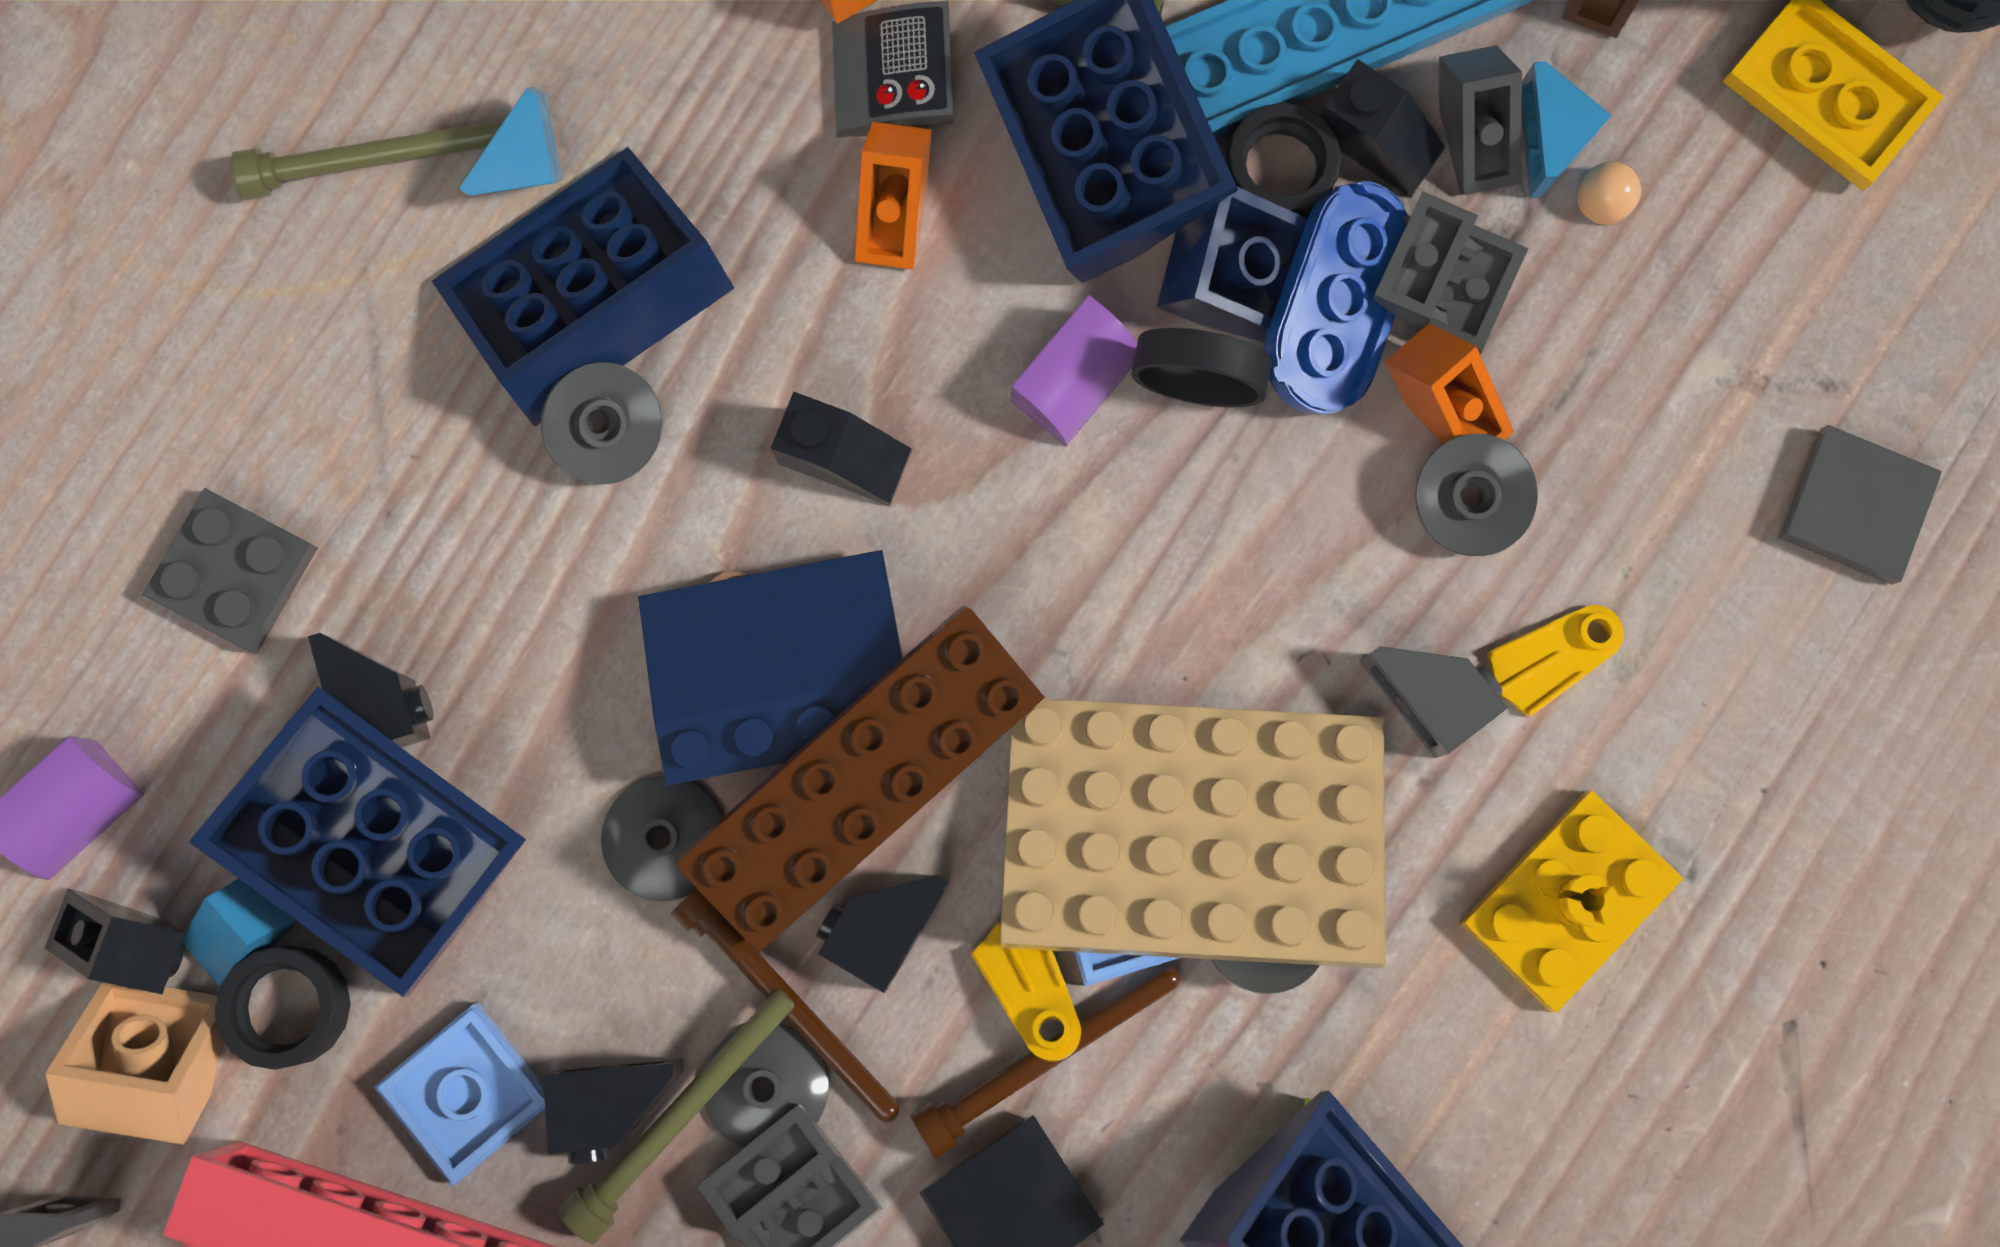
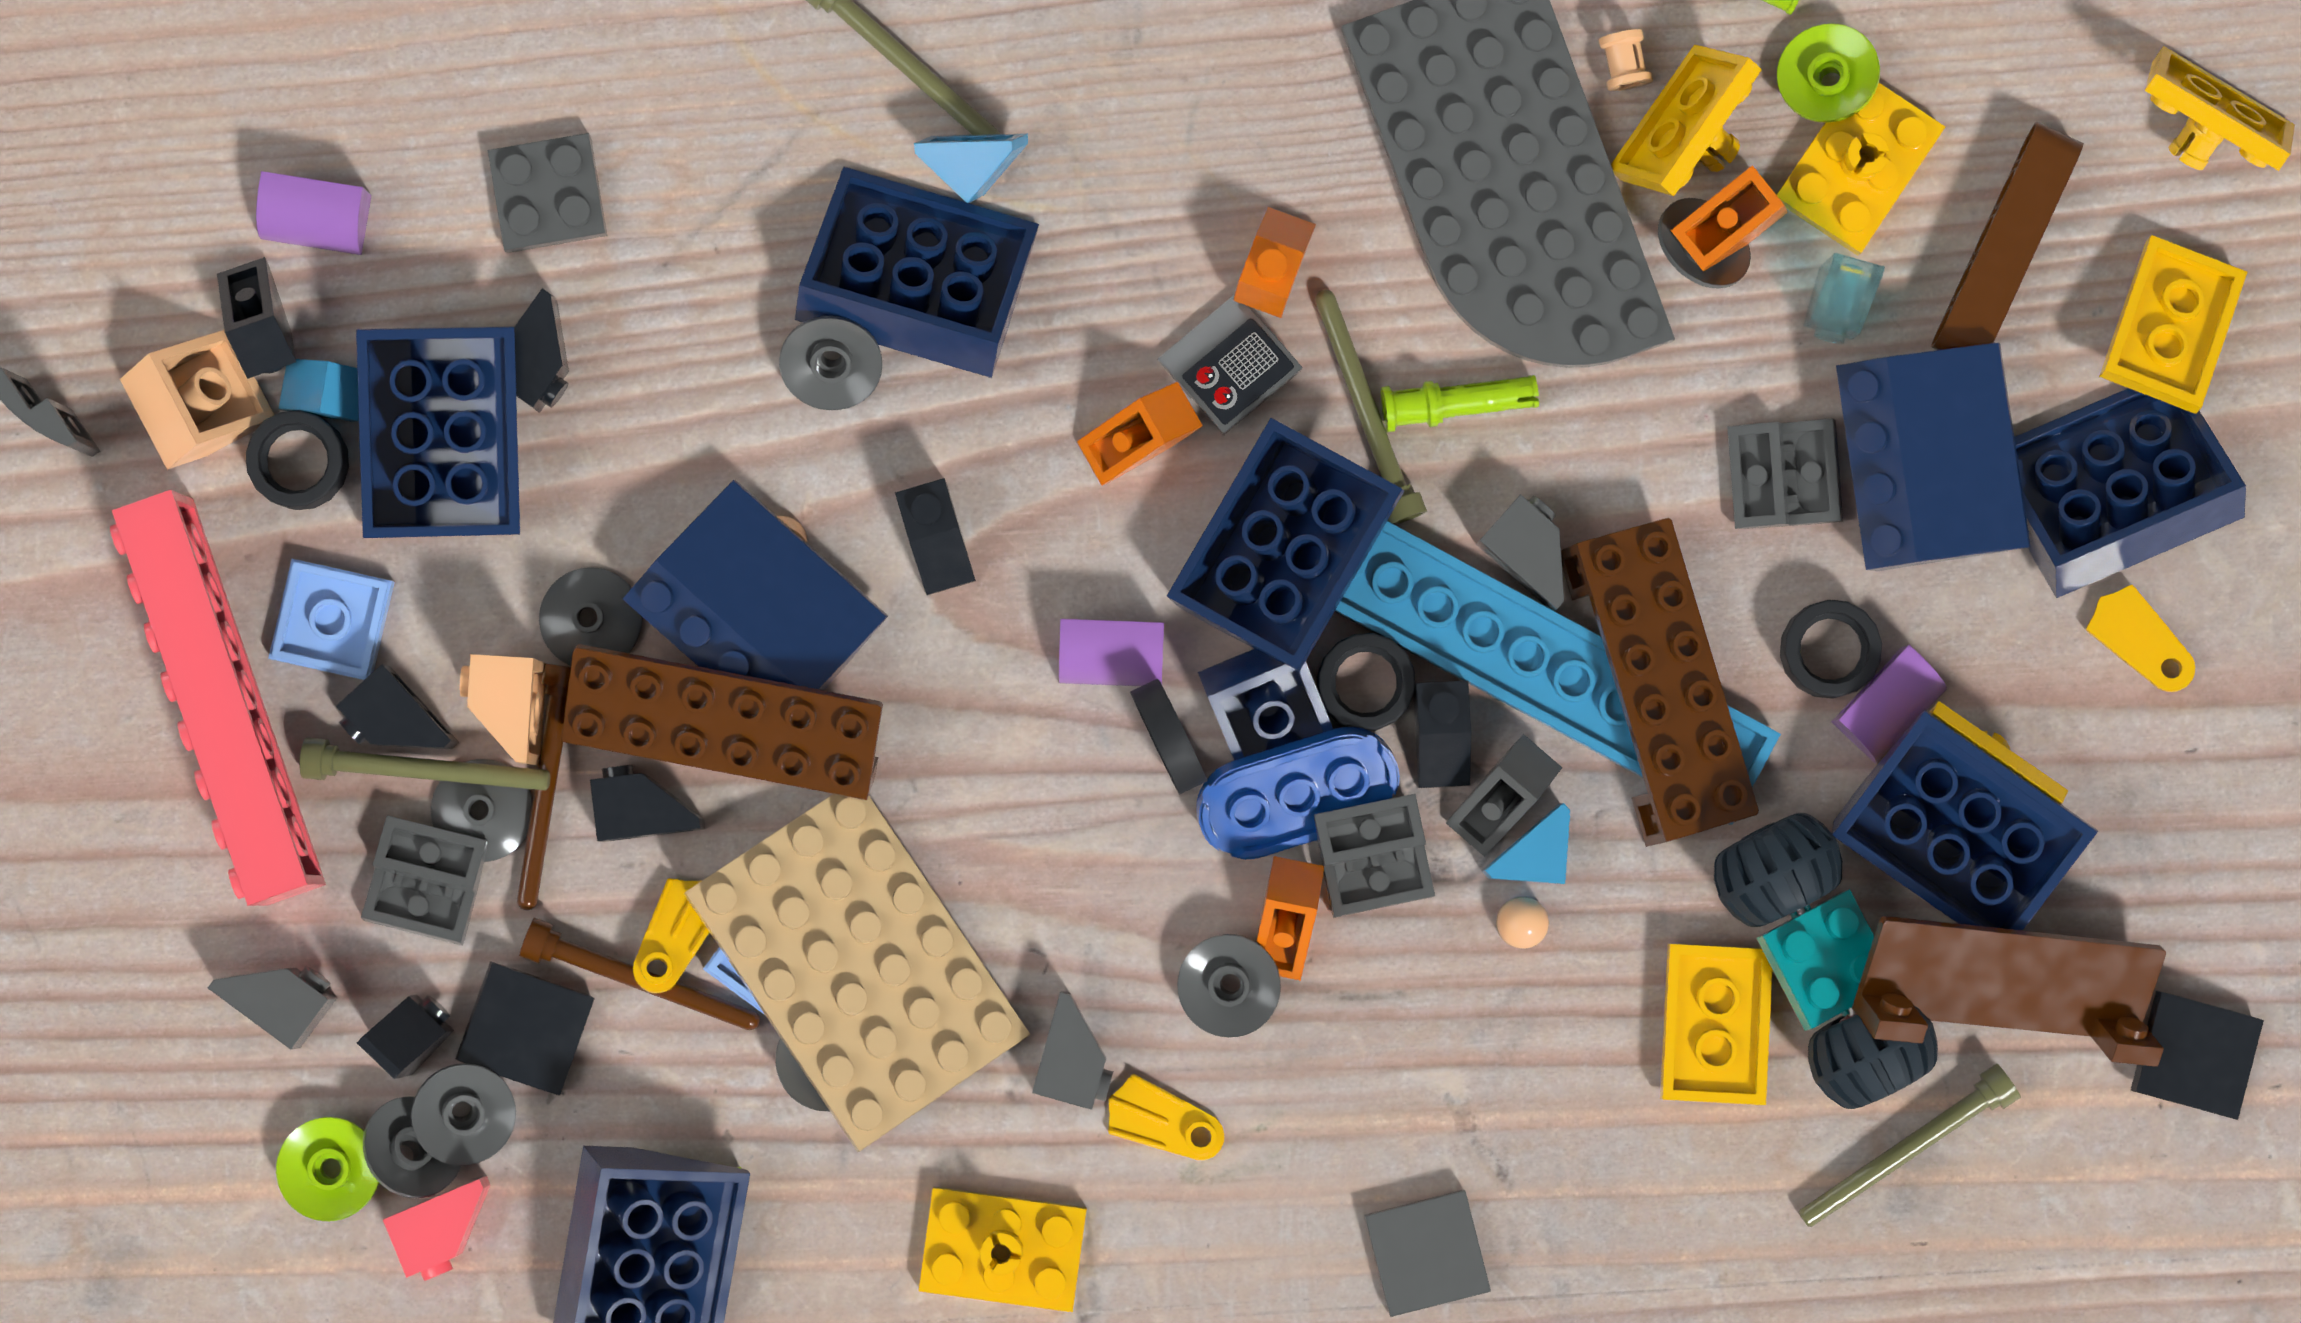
camera: 55 degrees right, 5 degrees up
none -> light nougat slope [460,654,546,766]

